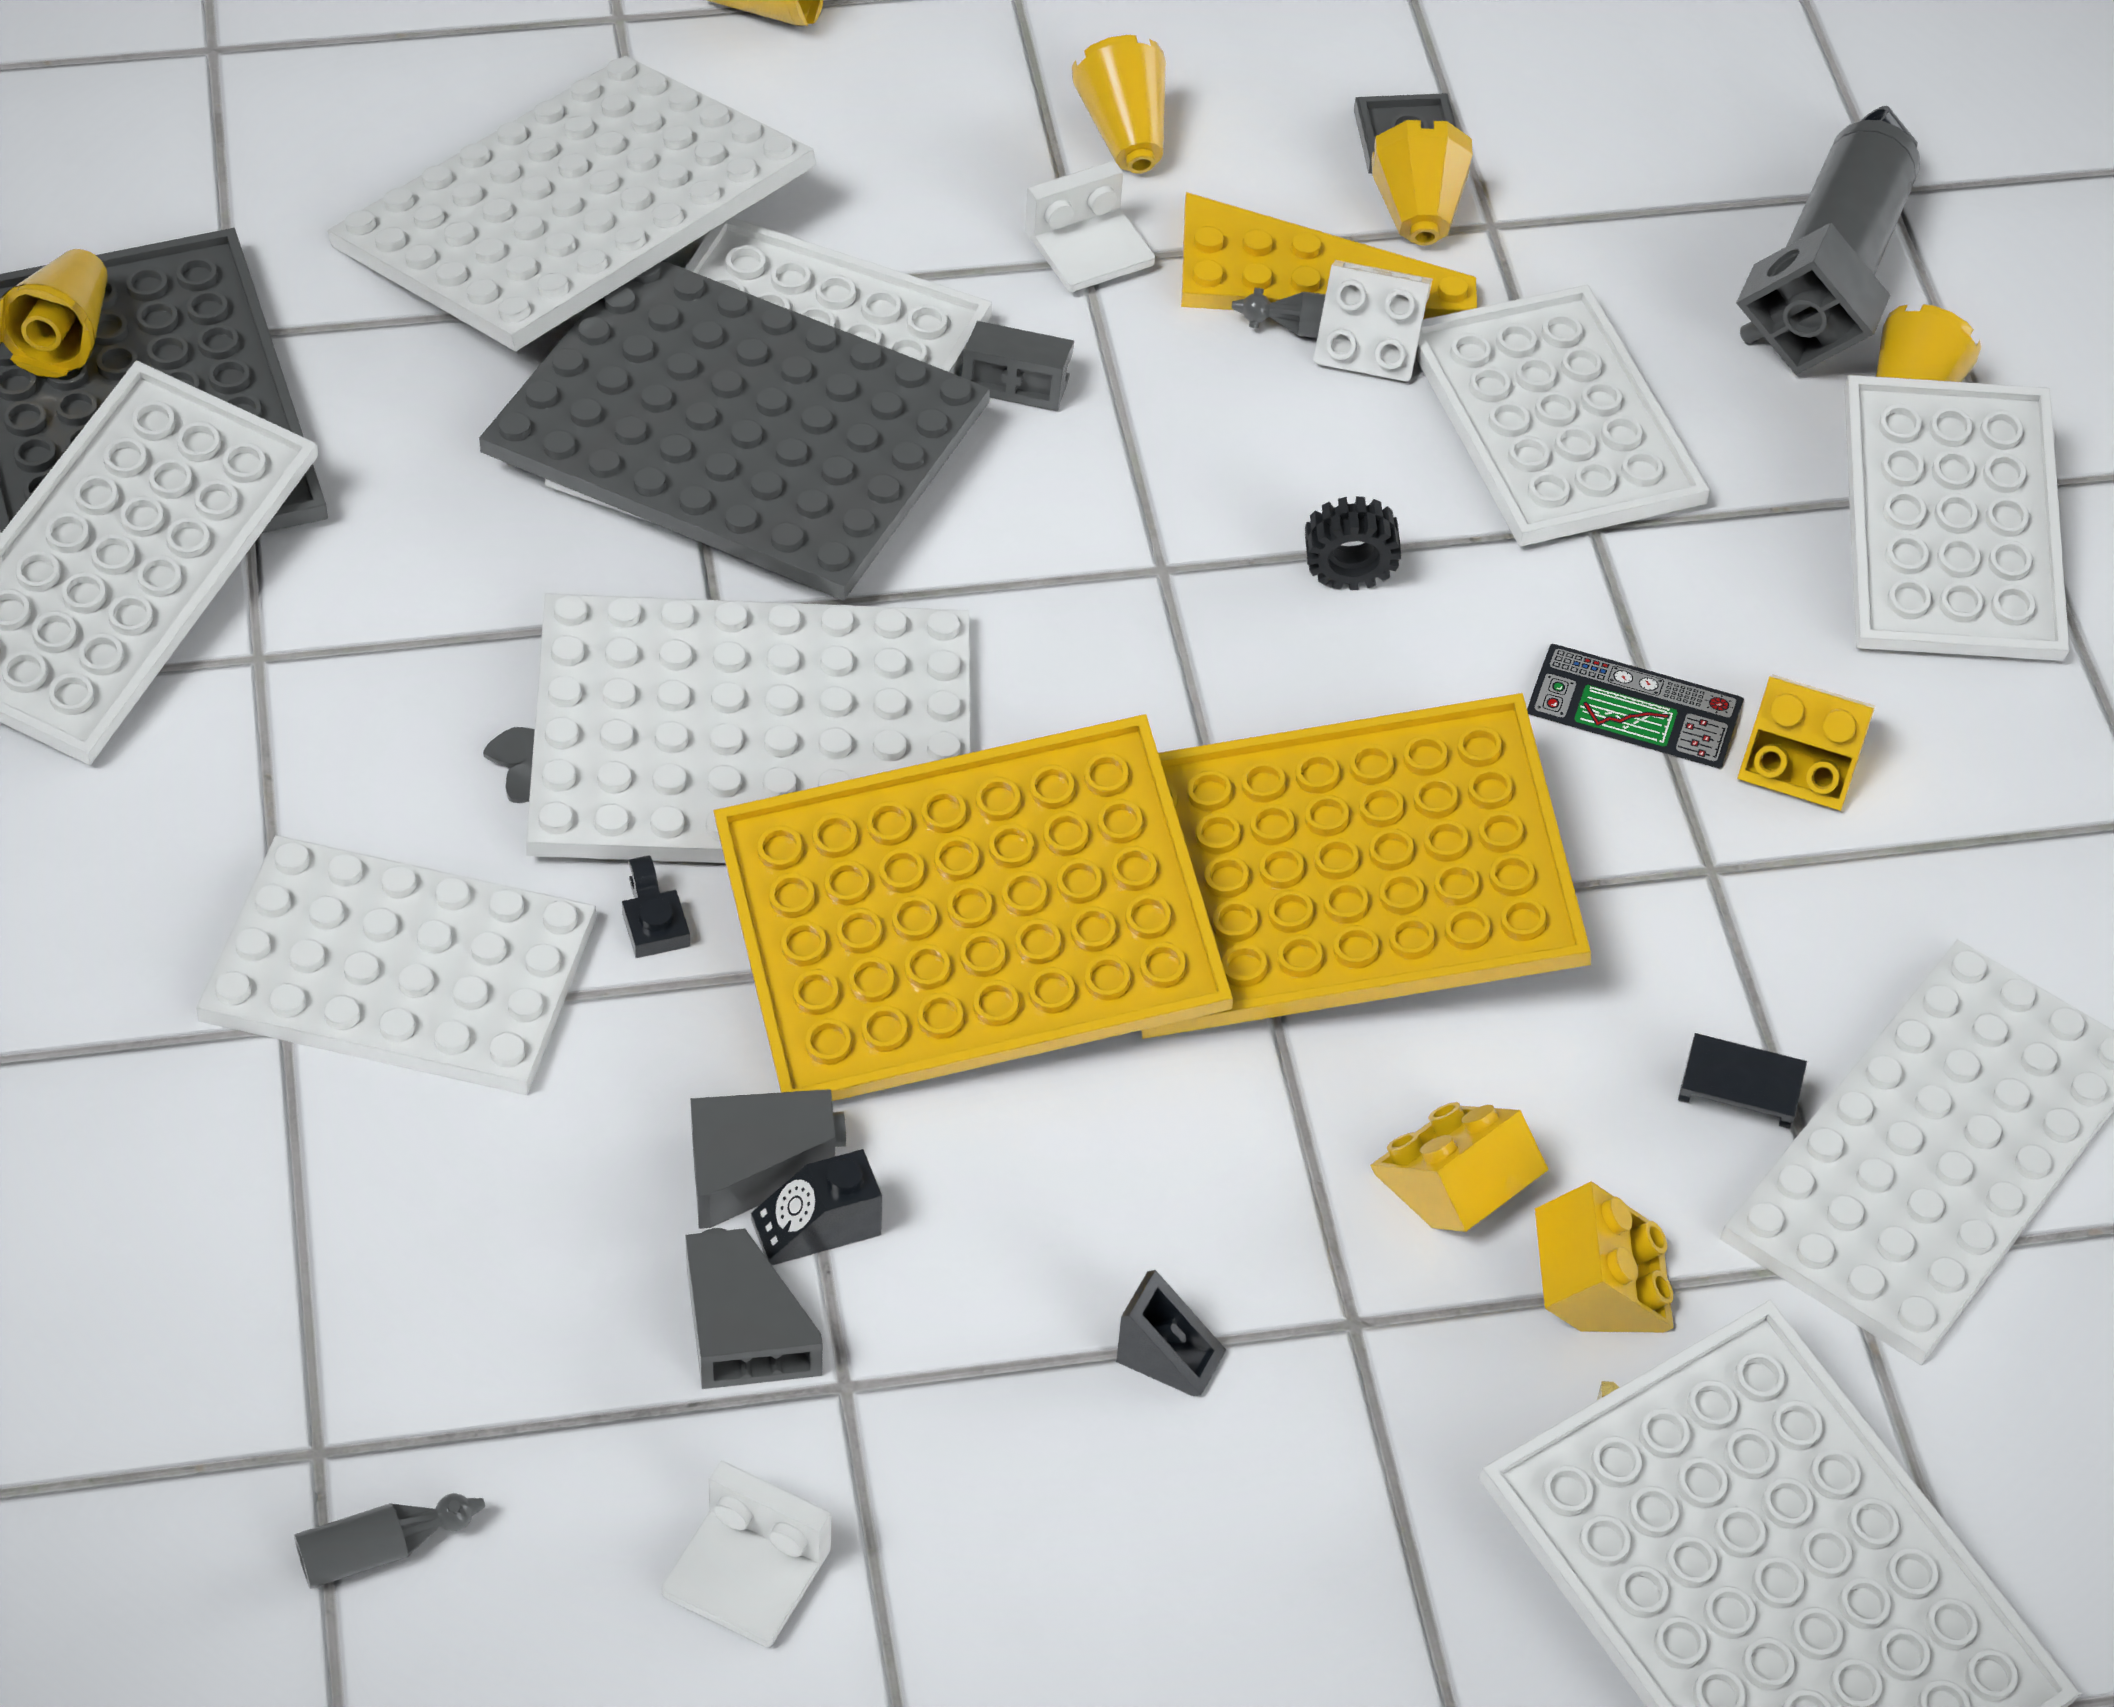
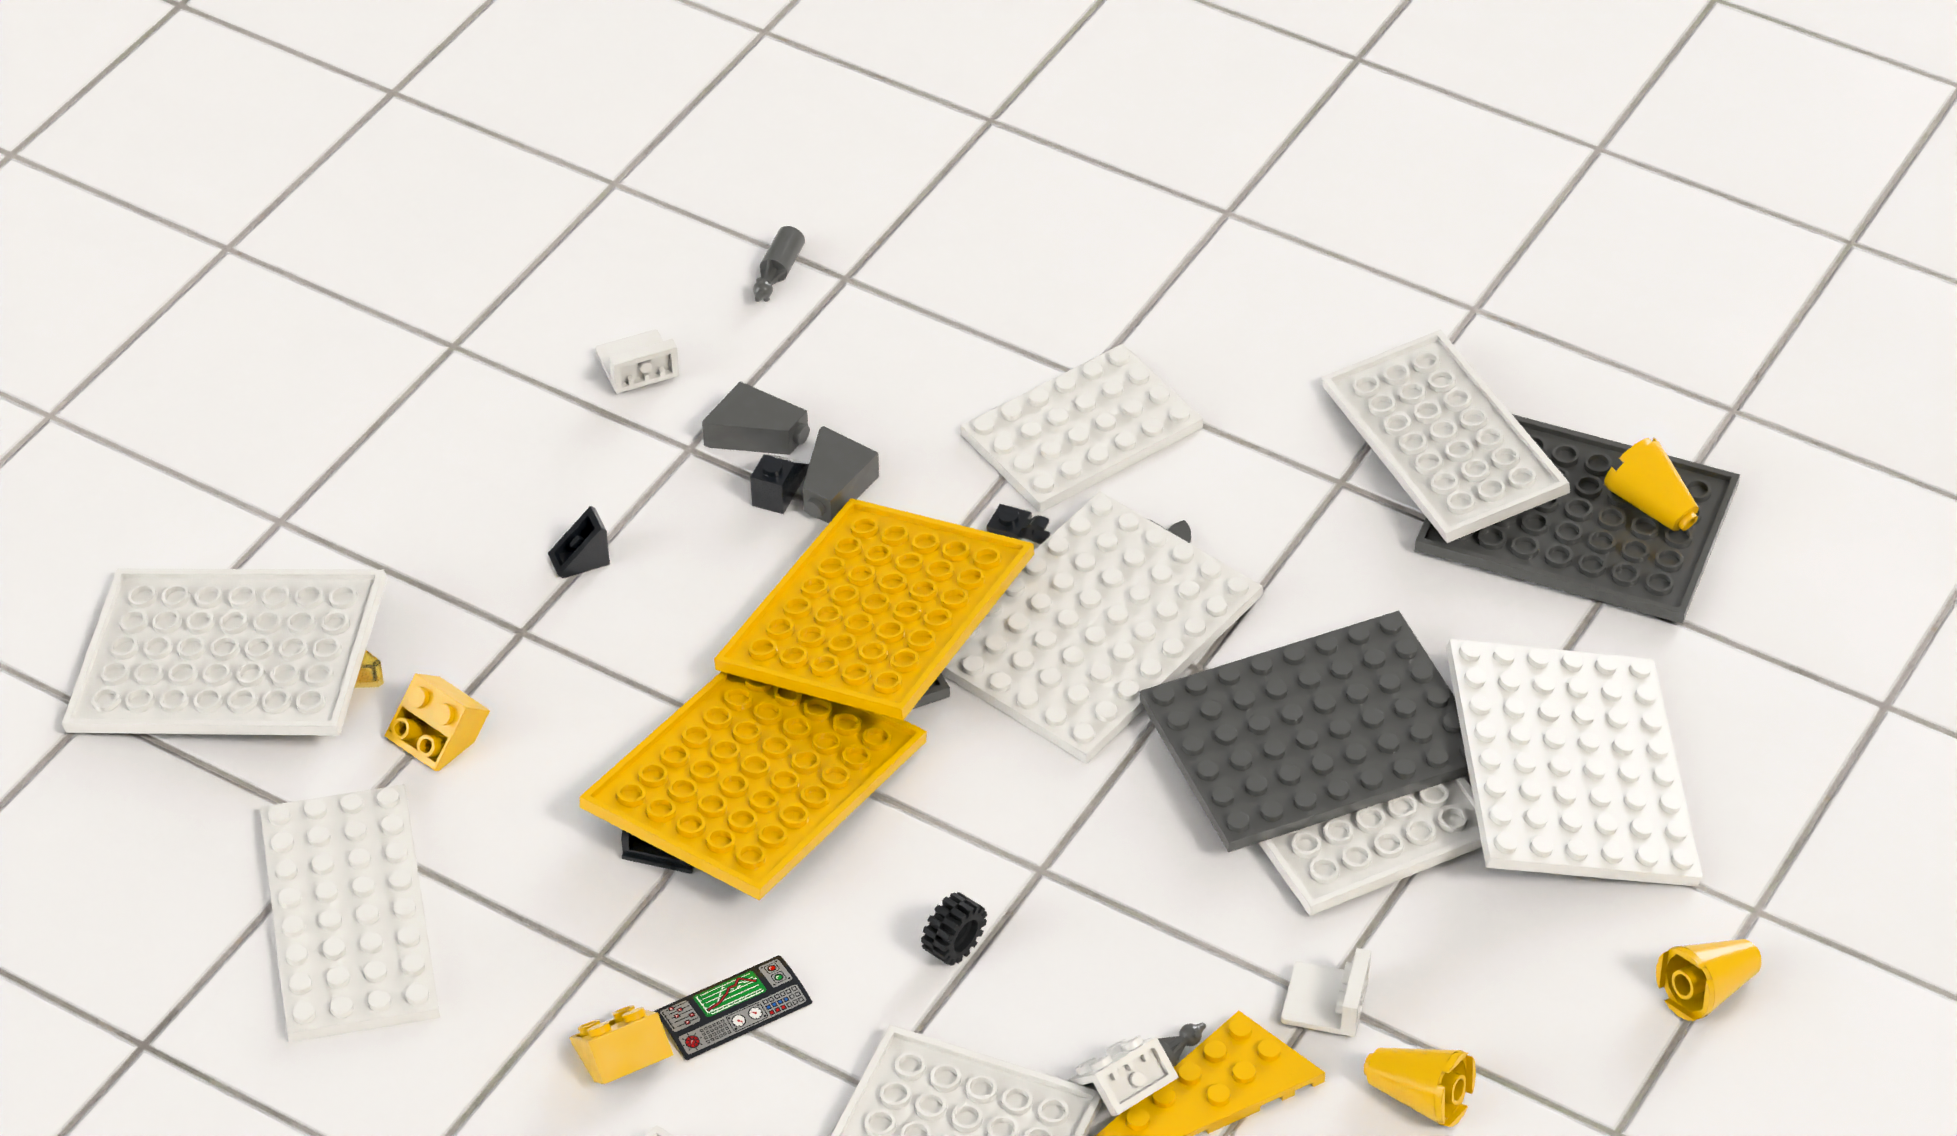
camera: 135 degrees right, 5 degrees down
dark grey hinge [962,321,1074,411] -> none
yellow slope [1370,1102,1549,1232] -> none
black hinge [1678,1033,1807,1129] -> none

